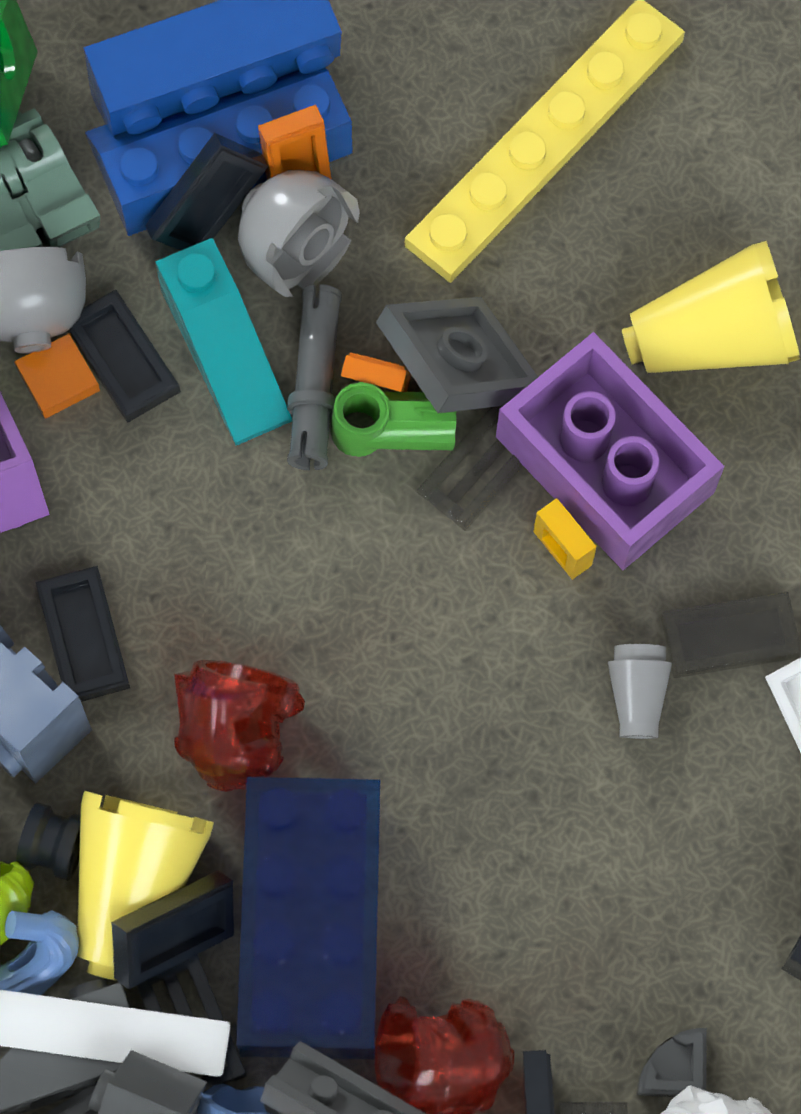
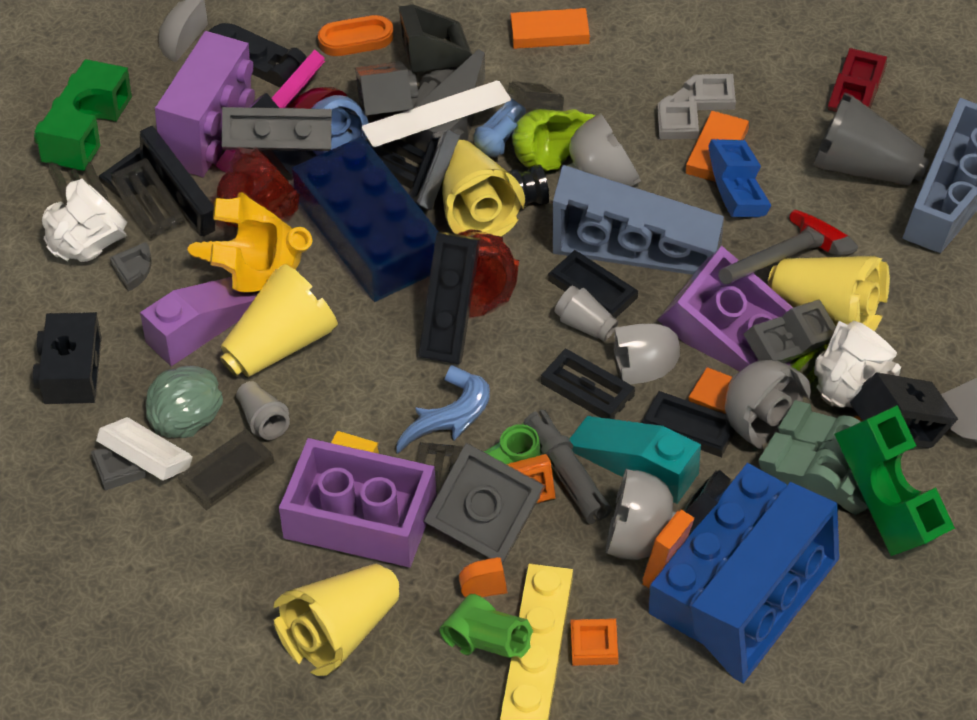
camera: 150 degrees right, 20 degrees down
none -> medium lavender slope [140,277,260,366]
none -> sand green hair [146,366,223,438]
none -> yellow piece [187,192,312,292]
none -> light yellow cone [220,264,338,377]
none -> medium blue piece [396,365,490,454]
none -> black tile [418,231,481,364]
none -> bright green piece [439,594,533,658]
none -> orange tile [459,557,508,597]
none -> black tile [541,348,635,419]
none -> light grey cone [554,285,619,342]
none -> orange tile [570,619,618,666]
none -> light grey brick [614,323,680,385]

